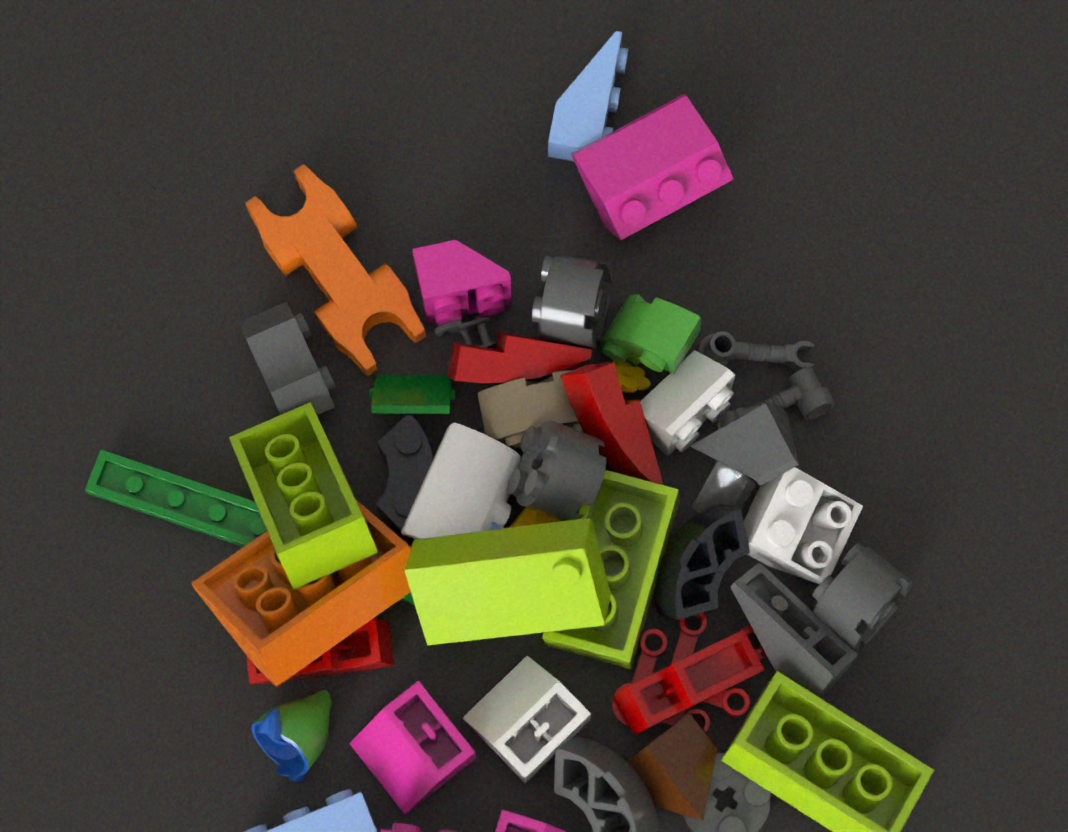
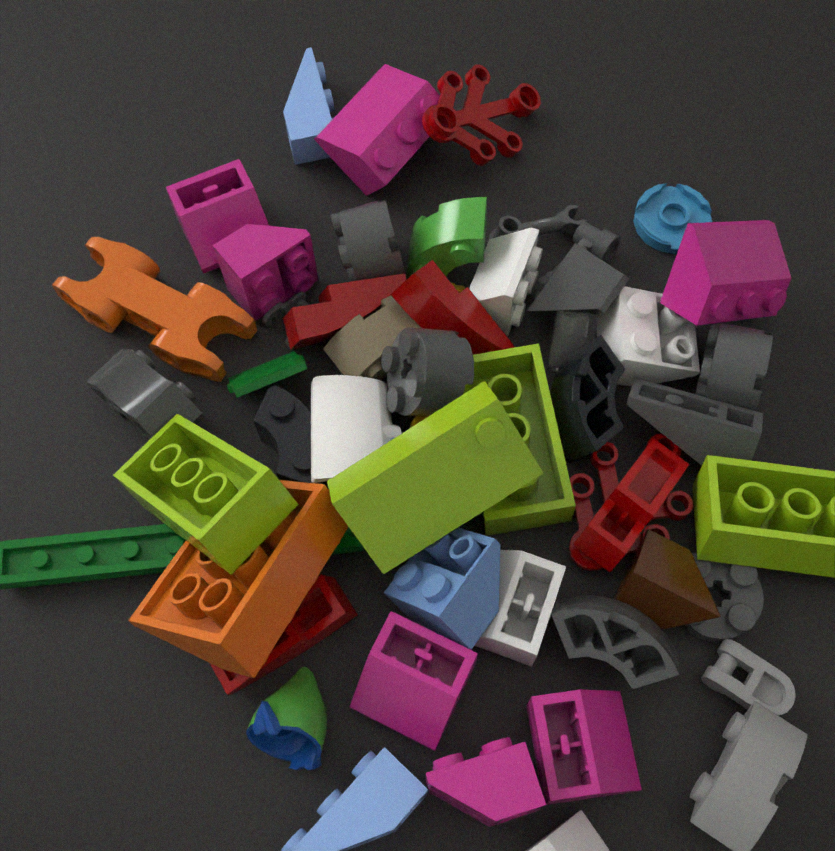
camera: 25 degrees left, 10 degrees down
none -> dark pink slope [166,159,269,274]
none -> medium blue slope [384,527,501,650]
none -> red plant [422,64,541,166]
none -> dark azure tile [633,183,712,254]
none -> dark pink slope [660,220,792,326]

